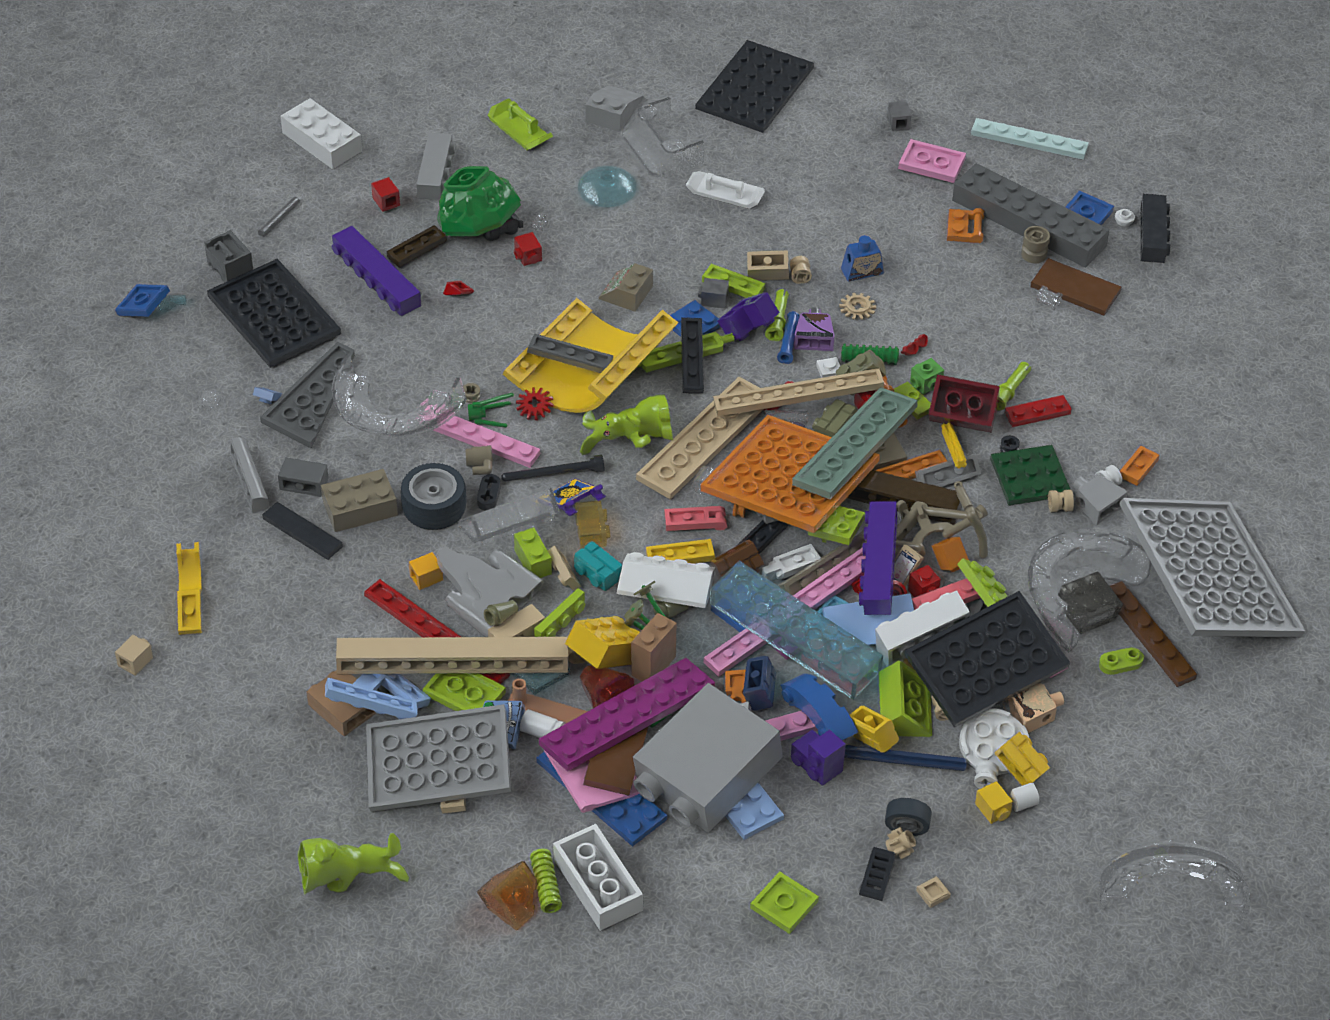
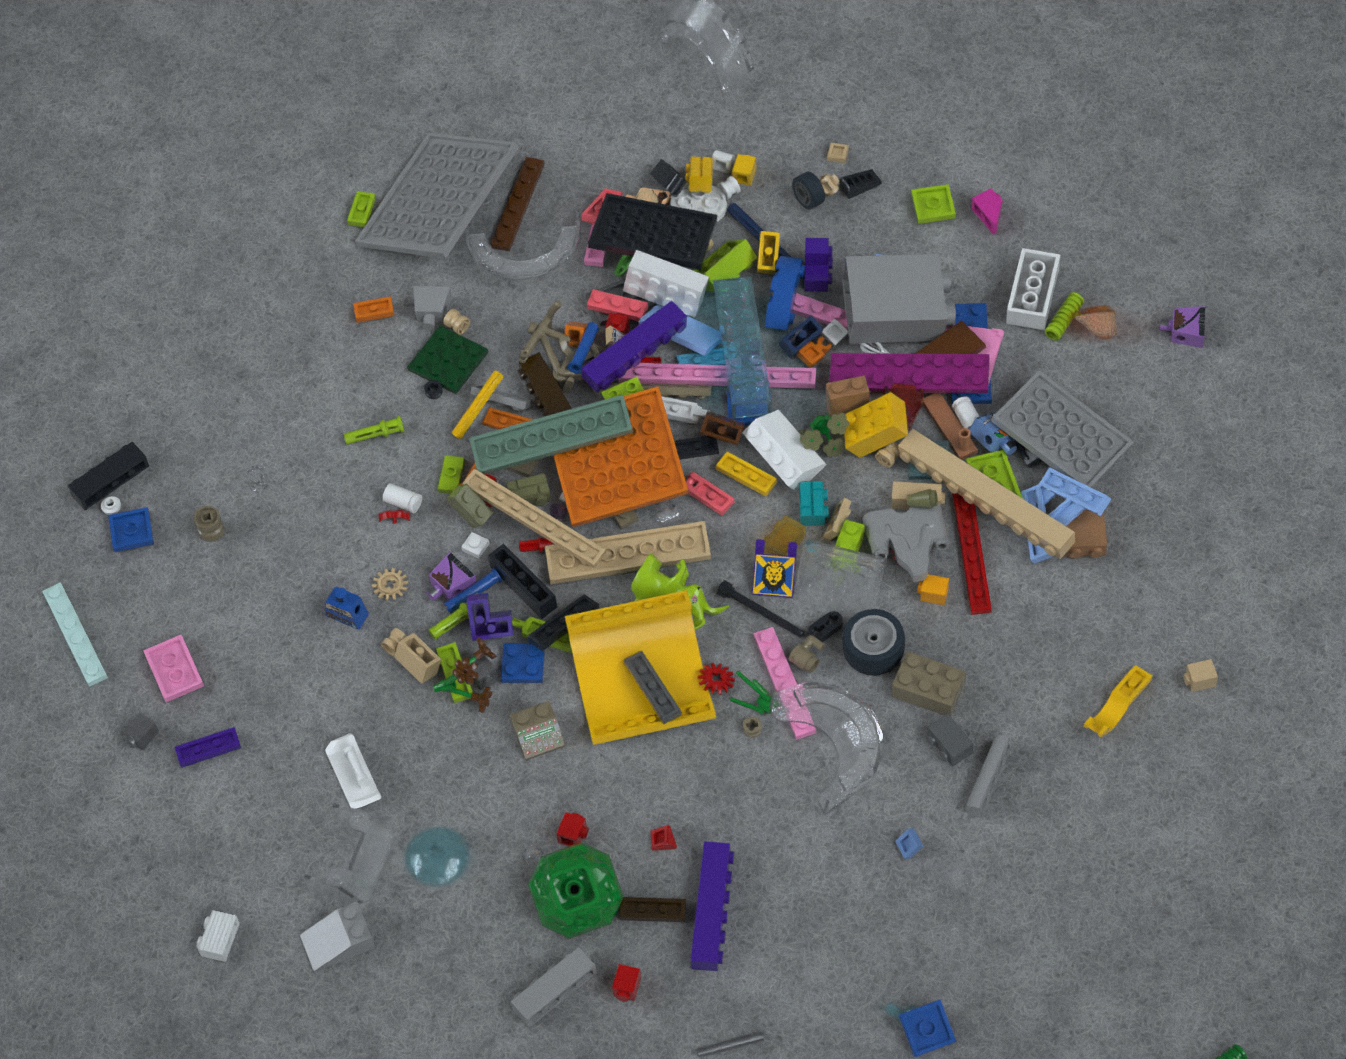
camera: 130 degrees left, 10 degrees up
dark grey piece [204,230,253,283] -> none
black plate [207,258,341,368] -> none
dark grey wing [260,342,355,448] -> none
black tile [262,502,343,560] -> none
lime animal [297,833,409,895] -> none
lime piece [488,98,553,150] -> none
lime plate [534,588,585,637] -> none
black plate [695,40,814,133] -> none
green piece [841,344,899,365] -> none
bright green brick [910,358,944,394] -> none
dark red brick [928,374,1000,433] -> none
orange plate [947,208,984,243] -> none
dark grey brick [952,163,1110,268] -> none
lime plate [957,558,1008,607] -> none
red plate [1004,395,1072,427] -> none
reddish brown tile [1030,258,1122,316] -> none
clear smoke piece [1055,571,1123,634] -> none
white wheel [1095,465,1122,485] -> none
lime plate [1099,647,1144,675] -> none
none -> dark purple plate [175,727,241,768]
none -> white brick [197,910,240,962]
none -> lime plate [347,191,376,227]
none -> white piece [383,483,422,513]
none -> reddish brown plant [433,637,497,713]
none -> black brick [488,543,557,619]
none -> blue pin [568,322,599,374]
none -> coral plate [581,188,622,225]
none -> black beam [650,159,688,197]
none -> dark pink slope [972,188,1003,234]
none -> medium lavender torso [1160,306,1205,348]

